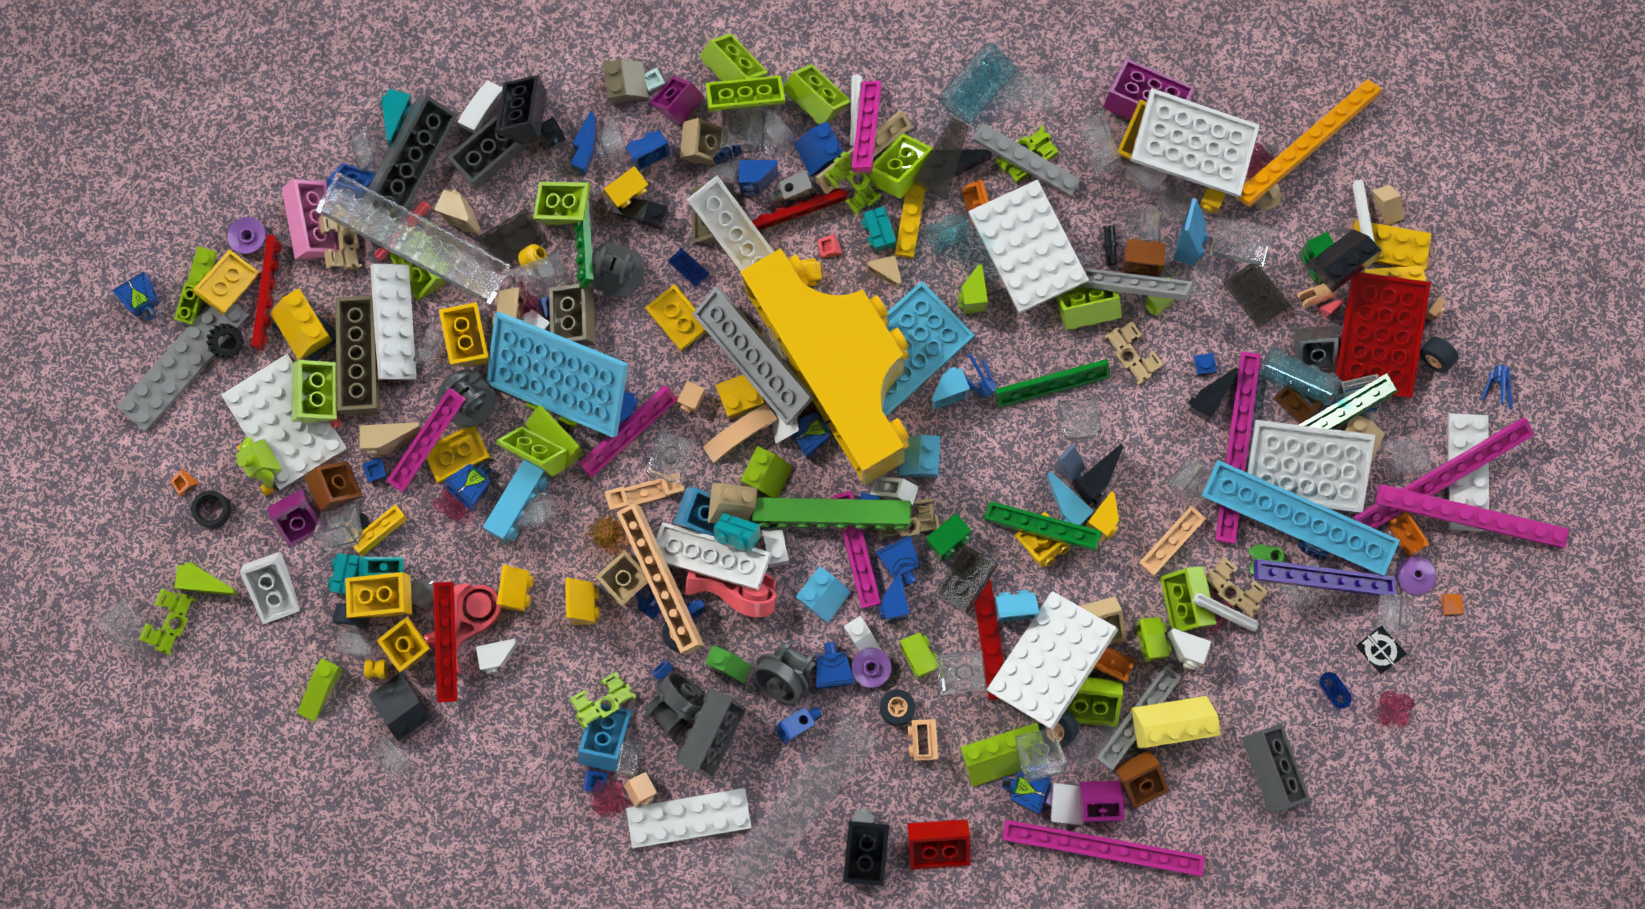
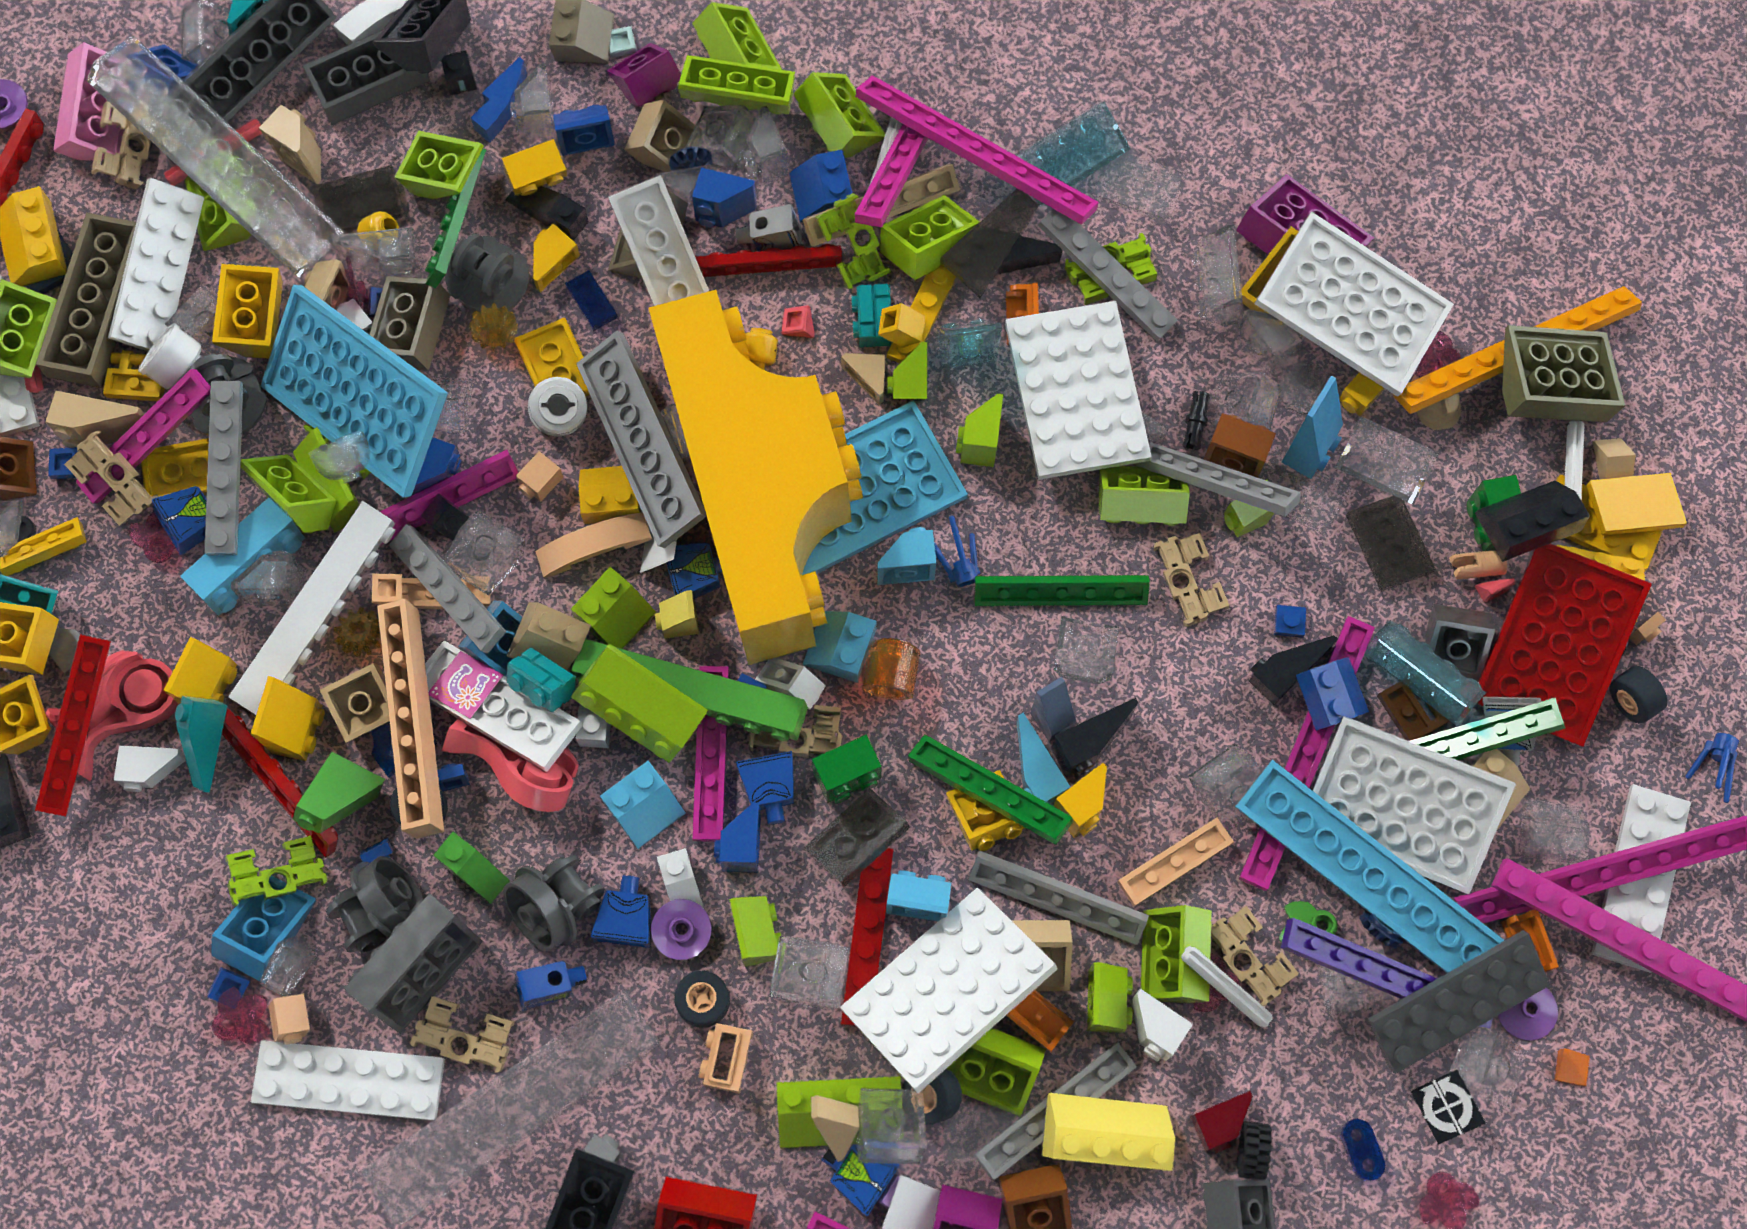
camera: 10 degrees right, 5 degrees down
none -> tan piece [64,431,158,526]
none -> yellow plate [103,350,165,401]
none -> white wheel [138,323,202,390]
none -> teal slope [175,696,228,793]
none -> light grey plate [205,381,243,555]
none -> red plate [222,708,338,858]
none -> white brick [228,501,395,715]
none -> bright green slope [293,752,385,834]
none -> clear cylinder [309,431,370,484]
none -> light grey plate [389,524,506,653]
none -> tan piece [411,996,515,1073]
none -> black brick [421,493,471,542]
none -> dark pink sticker [428,651,503,719]
none -> clear yellow gear [469,302,518,352]
none -> white wheel [528,377,588,437]
none -> yellow slope [533,223,580,293]
none -> lime slope [571,643,708,763]
none -> light yellow slope [655,590,699,638]
none -> tan slope [811,1095,859,1162]
none -> dark pink plate [855,75,1099,225]
none -> clear orange piece [862,638,920,700]
none -> yellow brick [878,303,925,347]
none -> lime slope [887,342,927,399]
none -> light grey plate [968,850,1149,945]
none -> dark red slope [1190,1091,1253,1154]
none -> black tyre [1237,1121,1272,1181]
none -> blue slope [1296,657,1369,730]
none -> dark grey plate [1367,930,1550,1074]
none -> olive slope [1502,325,1625,422]
none -> yellow tile [1587,473,1687,536]

